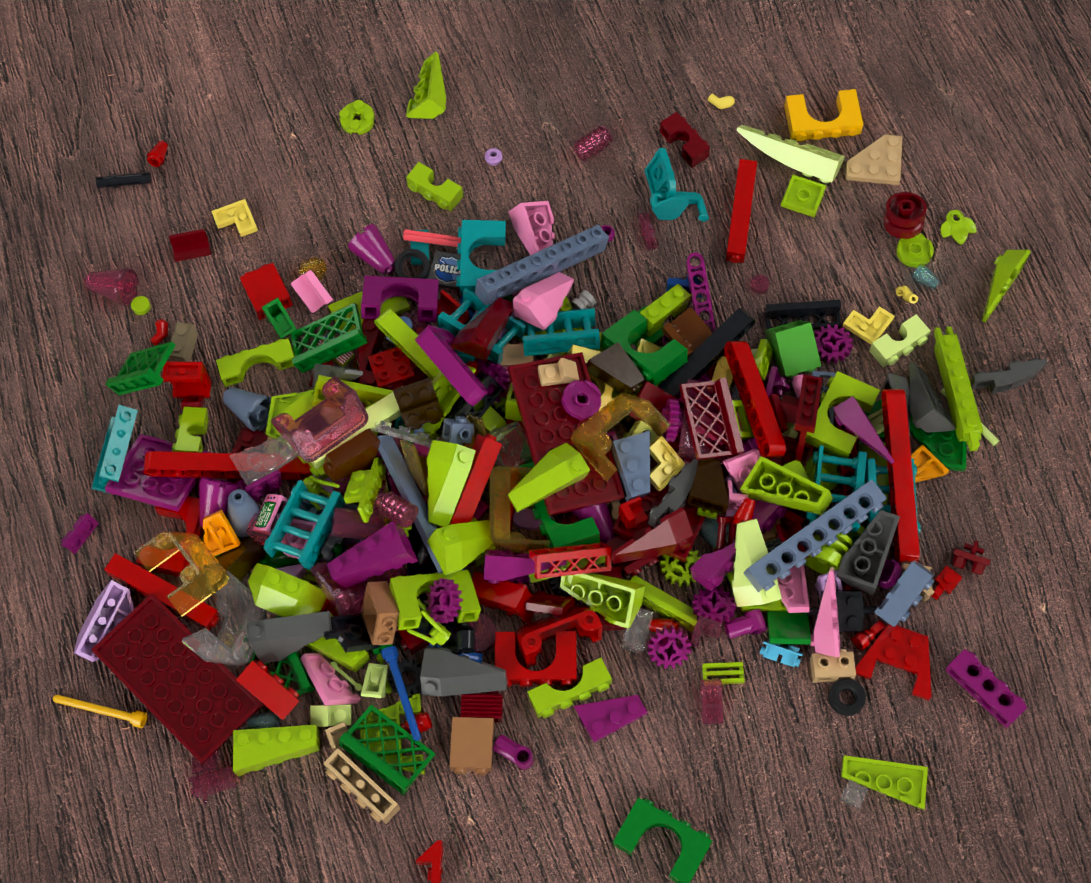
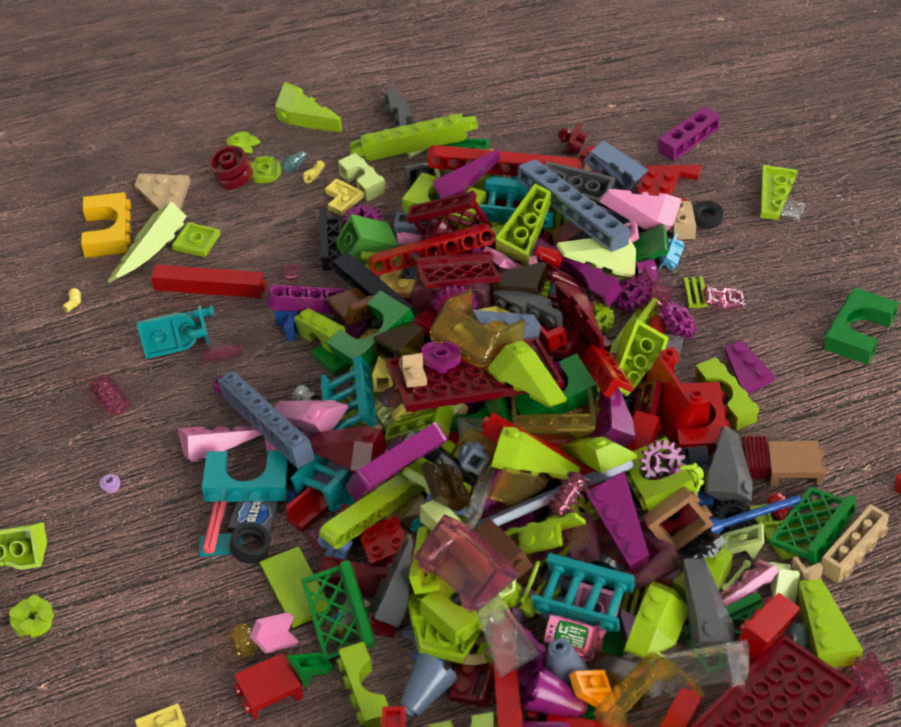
camera: 90 degrees left, 20 degrees down
magenta cone [348,224,395,275] -> none
magenta arch [361,276,439,322] -> none
lime arch [406,162,463,212] -> none
magenta piece [493,734,534,770] -> none
dark red arch [659,112,710,168] -> none
dark grey wedge [910,362,956,433] -> none

